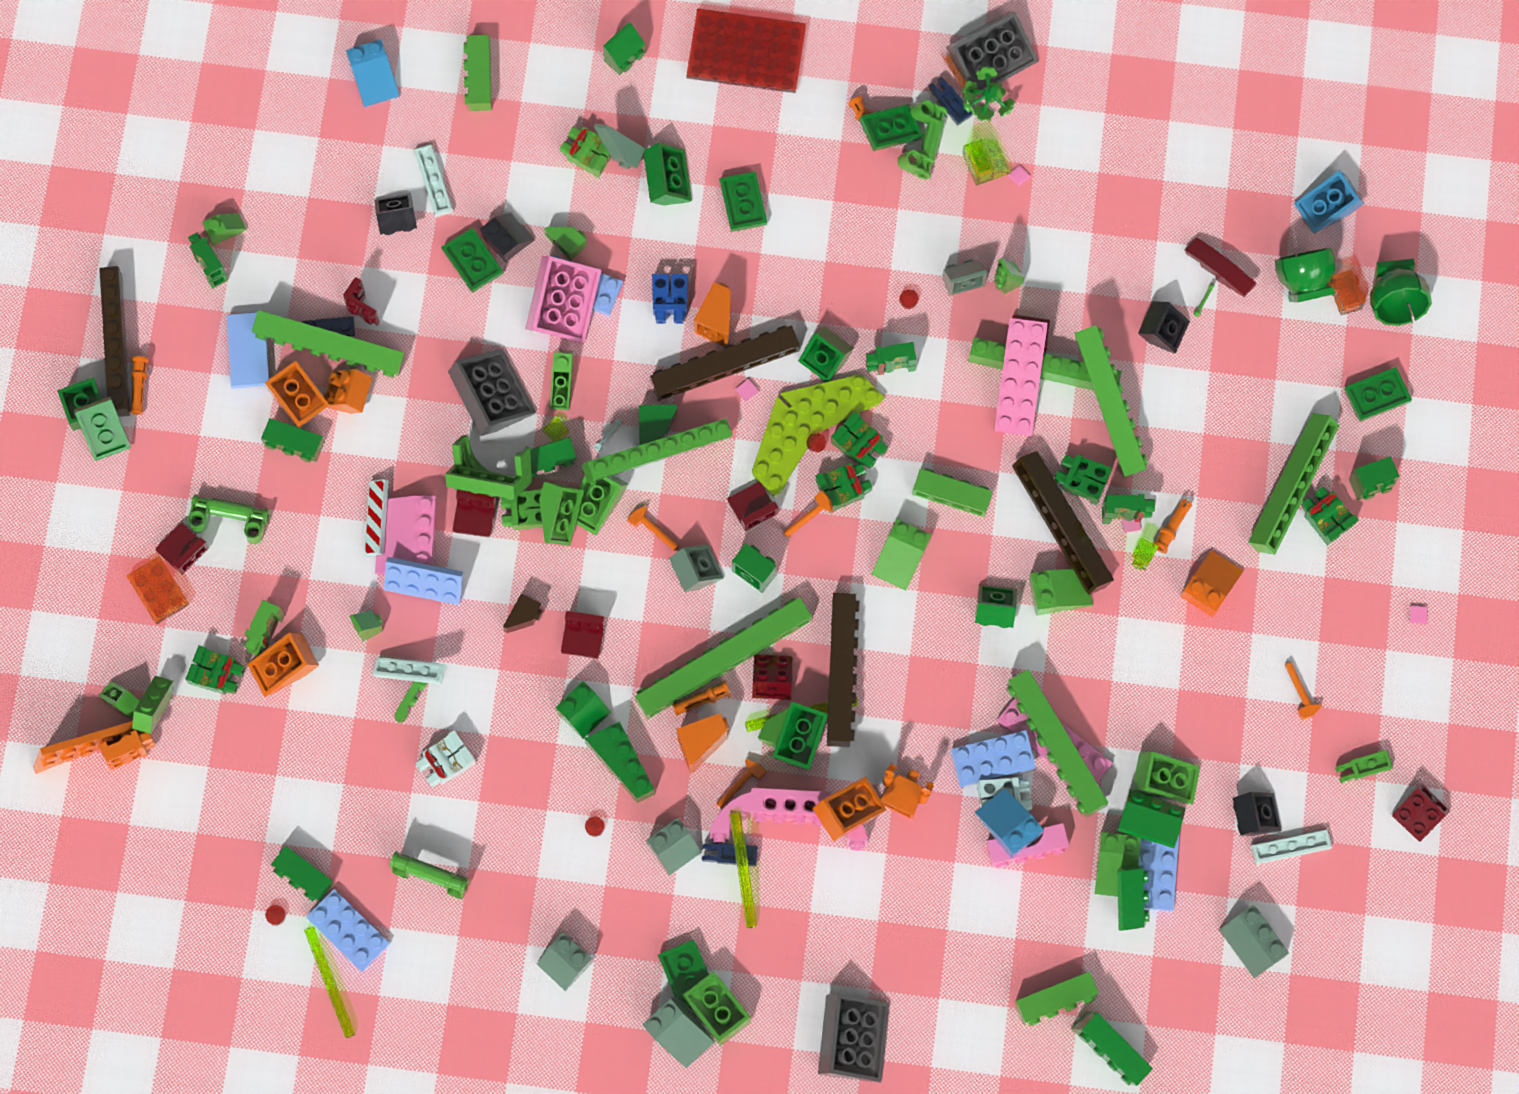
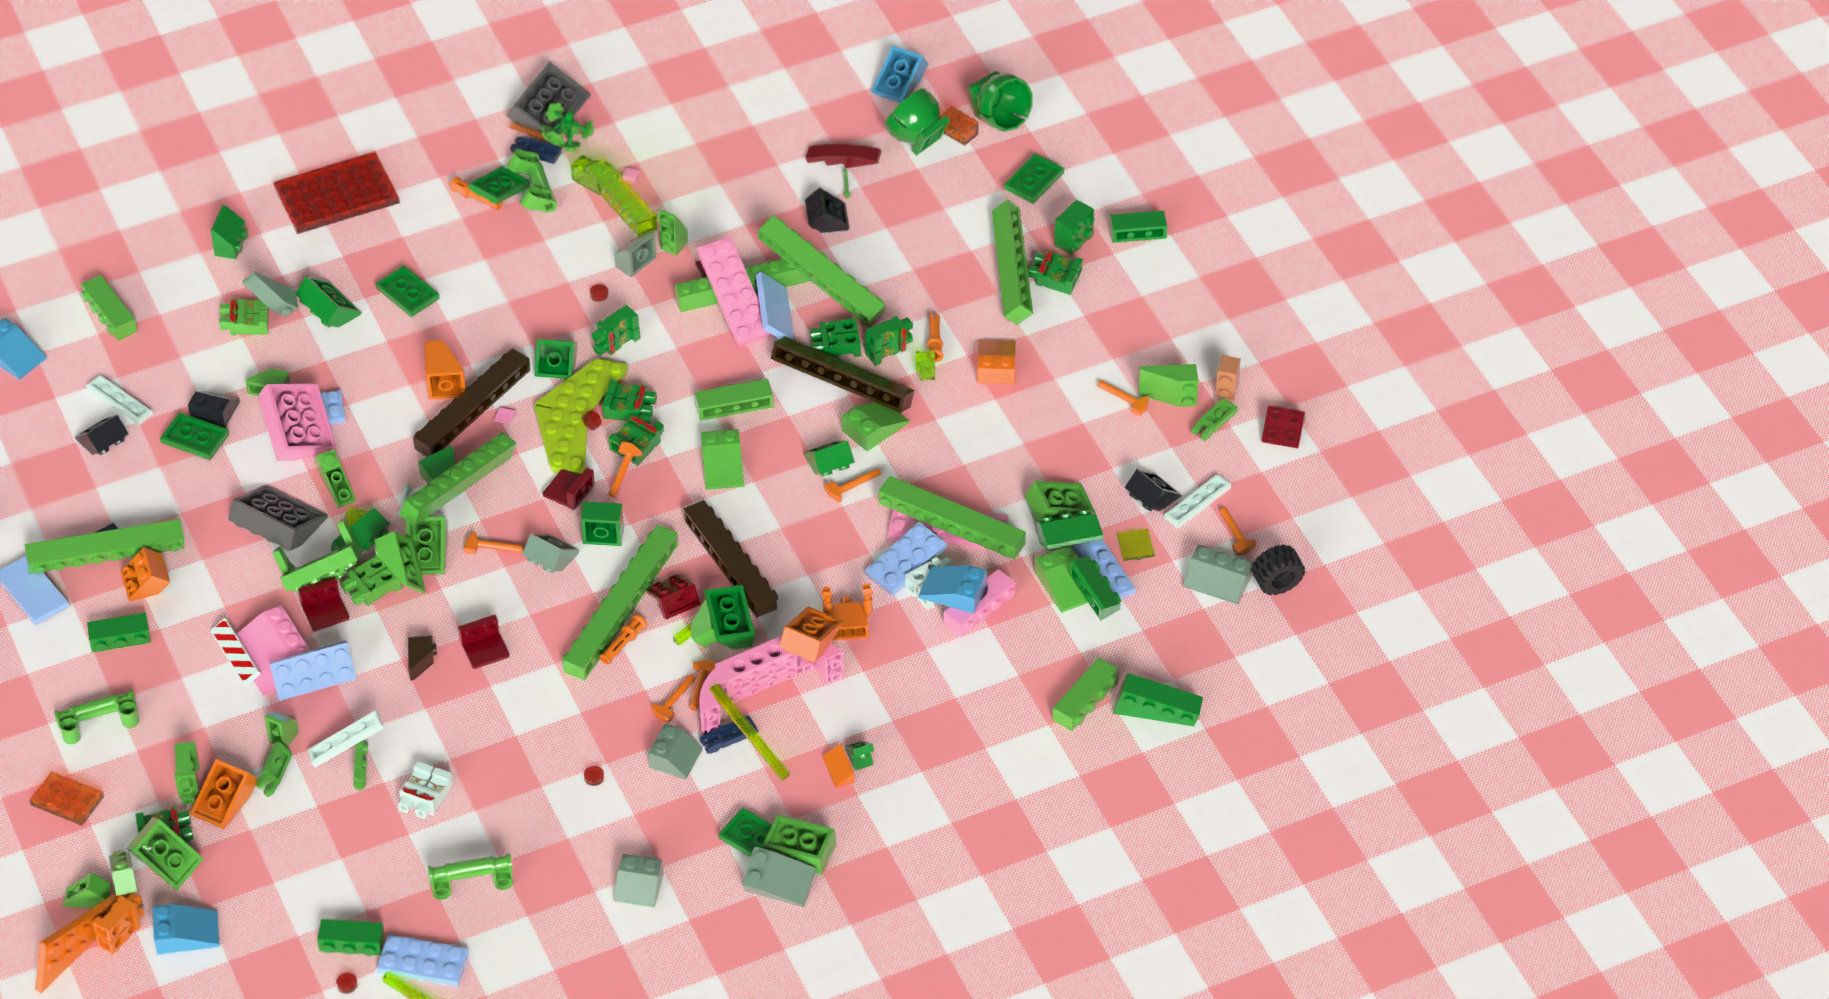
camera: 30 degrees left, 25 degrees down
dark red bracket [155,523,209,575] -> none
orange slope [265,361,330,428] -> none
dark red bracket [343,277,380,326] -> none
green slope [555,681,611,739] -> none
green wedge [584,721,655,803] -> none
blue hips [652,274,688,324] -> none
orange slope [676,713,729,773] -> none
dark grey slope [818,993,889,1083] -> none
bright pink piece [1122,518,1141,533] -> none
bright pink piece [1410,606,1427,624] -> none
none -> bright green slope [126,817,204,890]
none -> dark azure slope [152,904,220,955]
none -> bright green hinge [255,741,293,797]
none -> clear neon green brick [585,157,658,238]
none -> orange piece [651,674,695,723]
none -> light blue piece [756,272,794,340]
none -> orange slope [822,744,854,788]
none -> orange piece [824,468,881,502]
none -> green slope [844,741,874,770]
none -> green brick [1110,211,1167,243]
none -> clear neon green piece [1117,529,1155,561]
none -> bright green slope [1138,364,1198,407]
none -> nougat brick [1216,355,1241,400]
none -> orange piece [1220,507,1256,555]
none -> black tyre [1251,545,1305,595]

